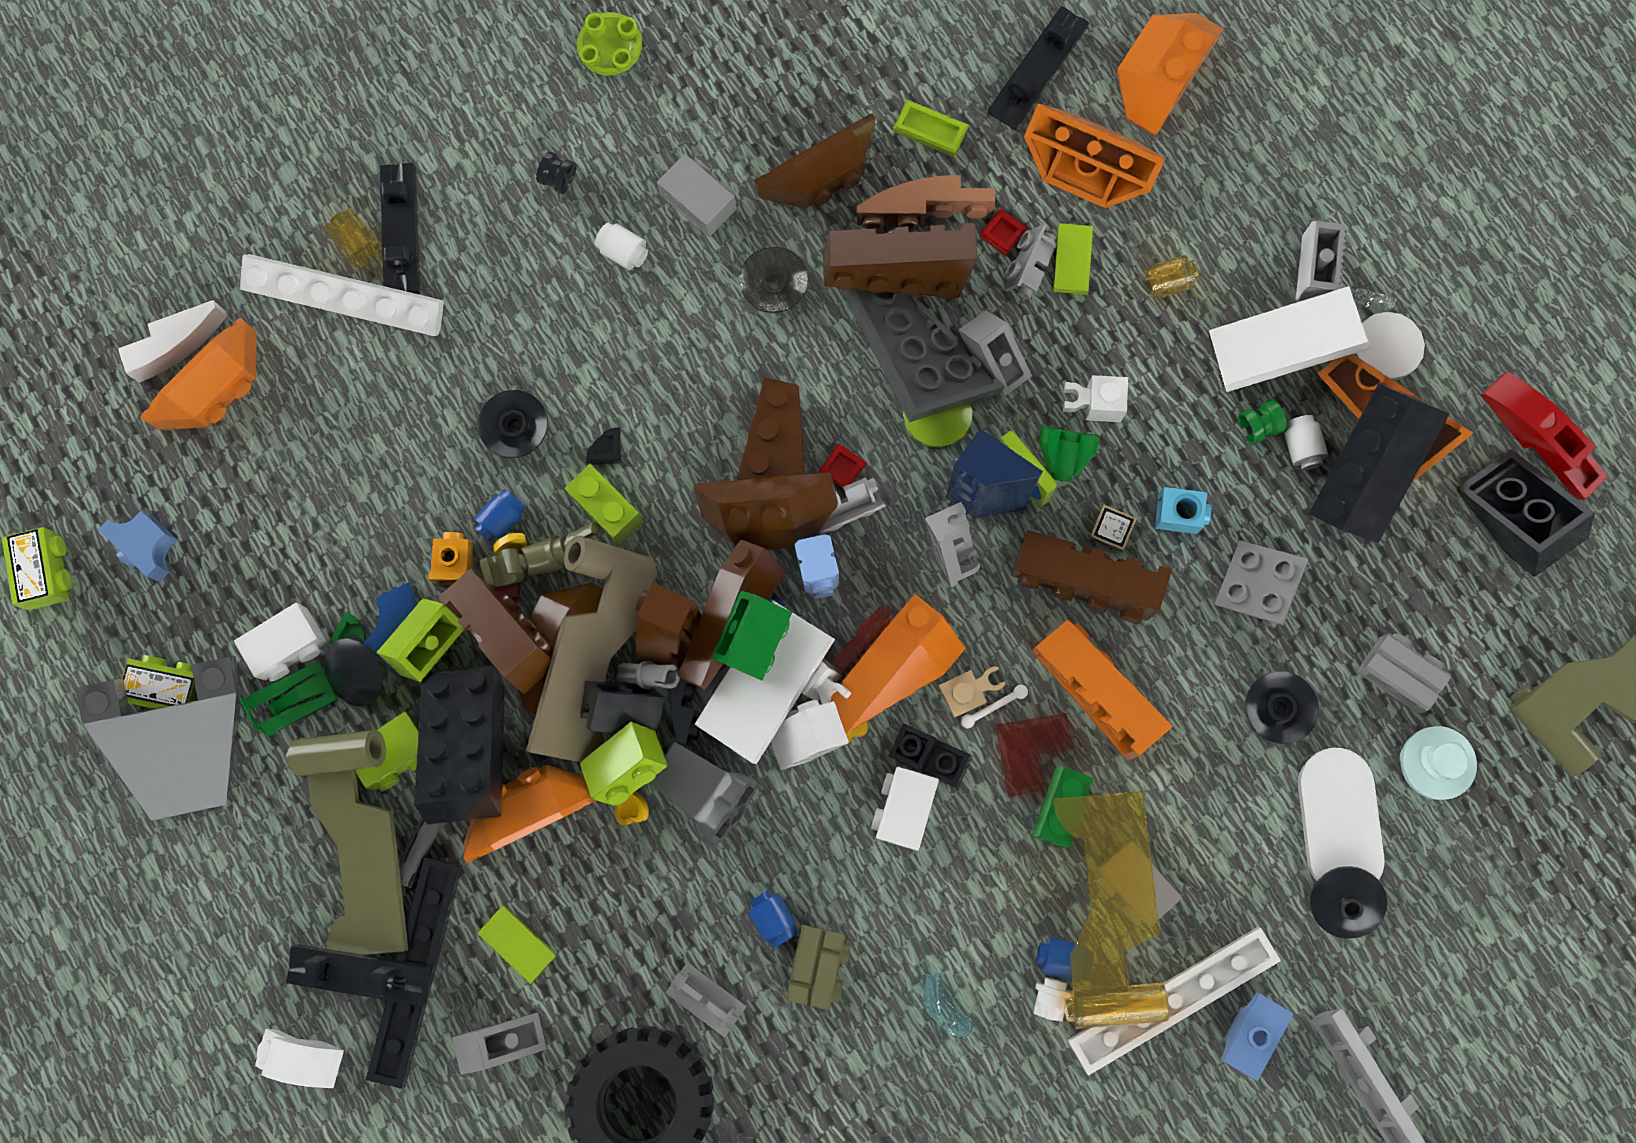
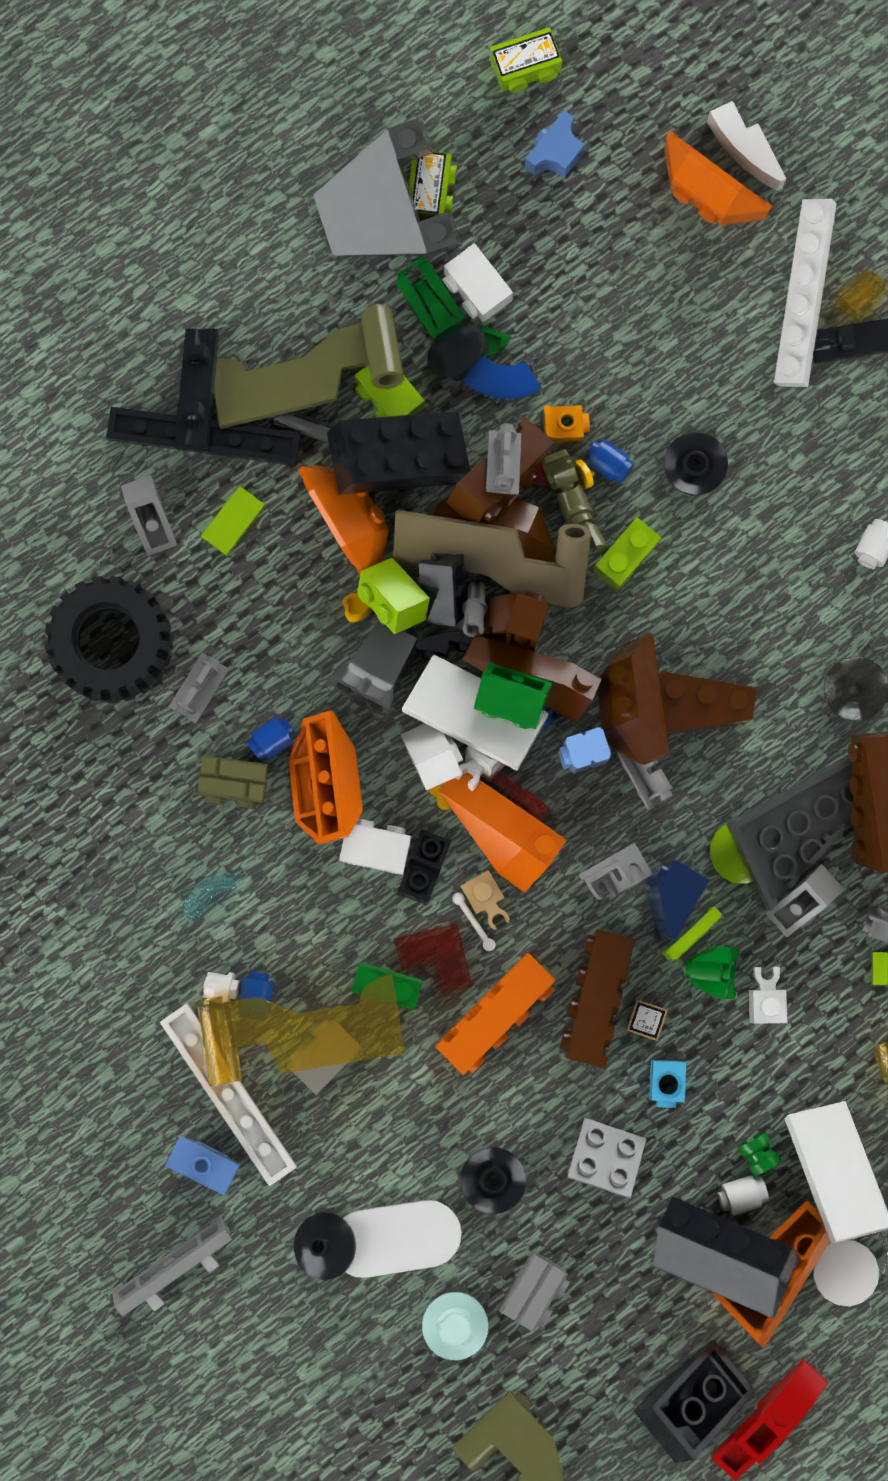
camera: 80 degrees right, 5 degrees up
white brick [255,1029,344,1088] -> none
lime brick [376,598,464,682] -> none
black tile [586,427,622,465] -> none
red tile [818,443,867,490] -> none
none -> orange wedge [288,710,363,845]
none -> light grey hinge [486,424,521,495]

